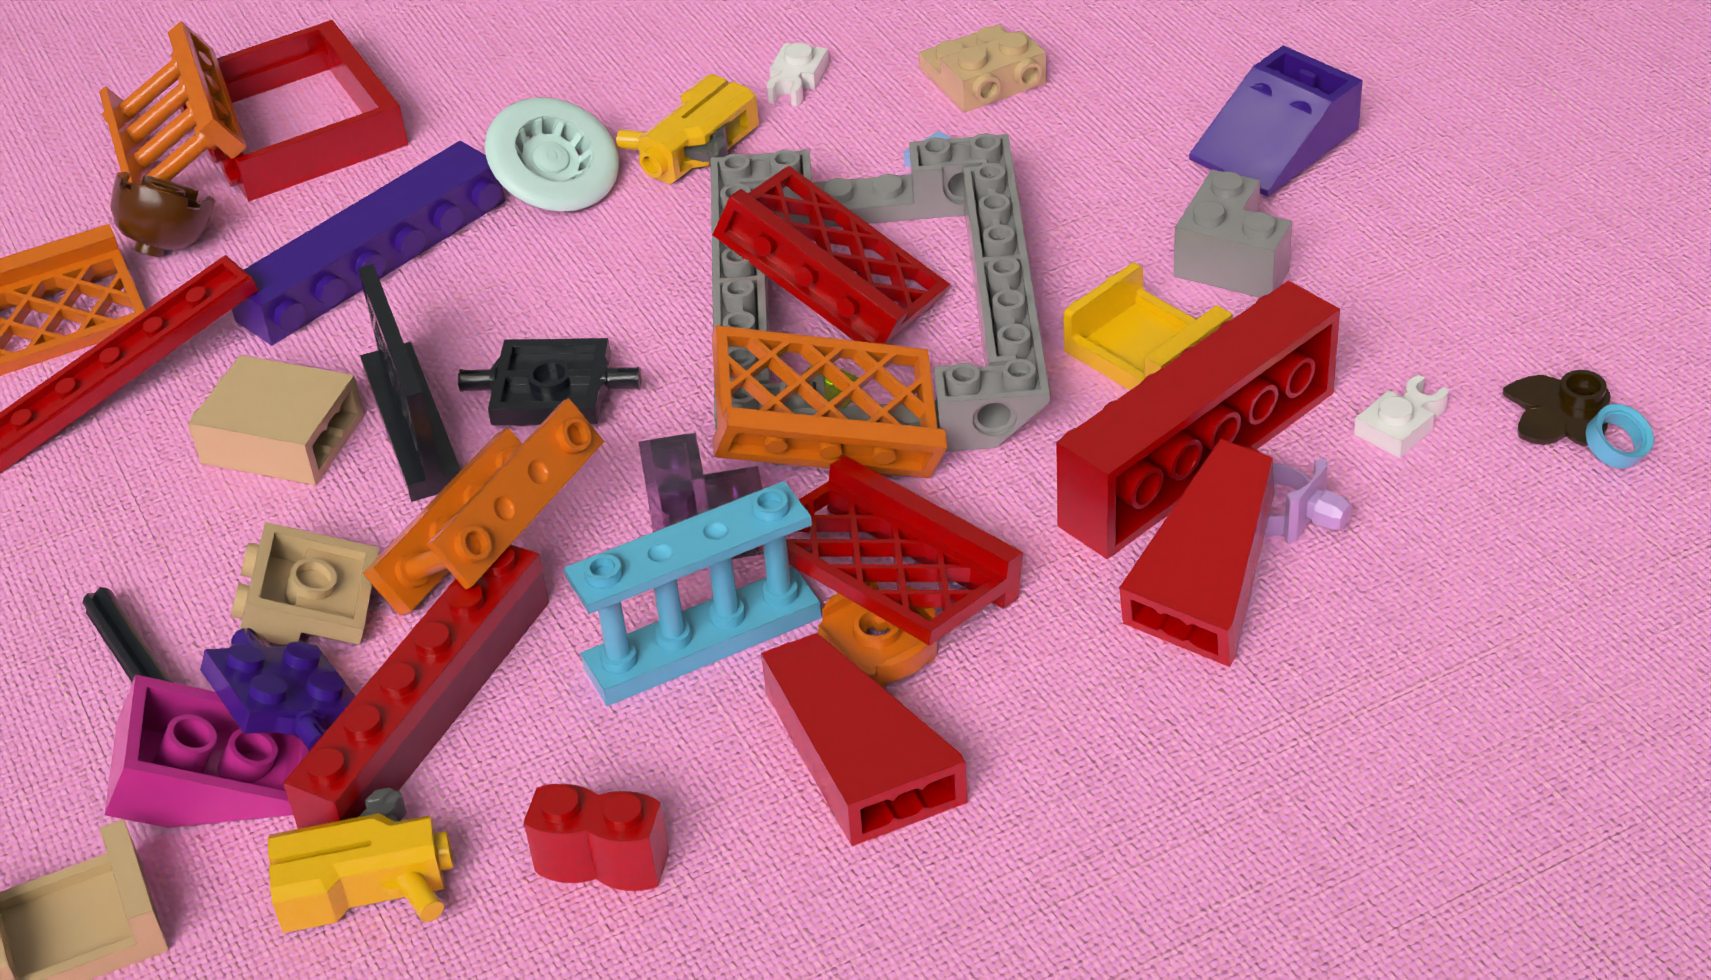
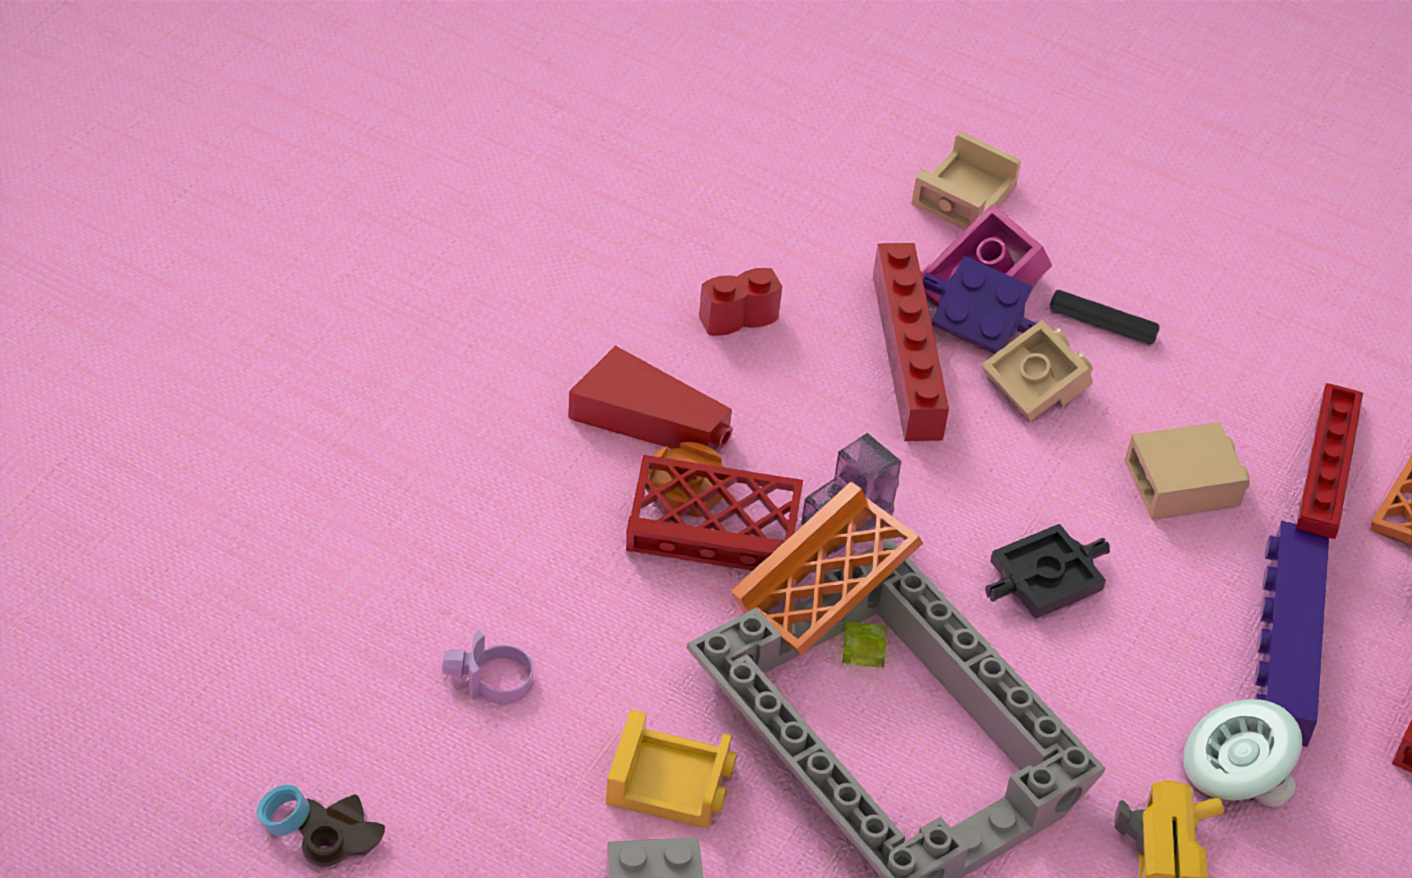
camera: 140 degrees right, 5 degrees up
yellow piece [268,788,454,933] -> none
black fence [358,264,461,502] -> none
orange fence [363,398,605,616] -> none
medium azure fence [564,481,822,707] -> none
red fence [712,165,950,345] -> none
red brick [1056,280,1340,560] -> none
red slope [1119,438,1274,667] -> none
white plate [1354,375,1449,458] -> none

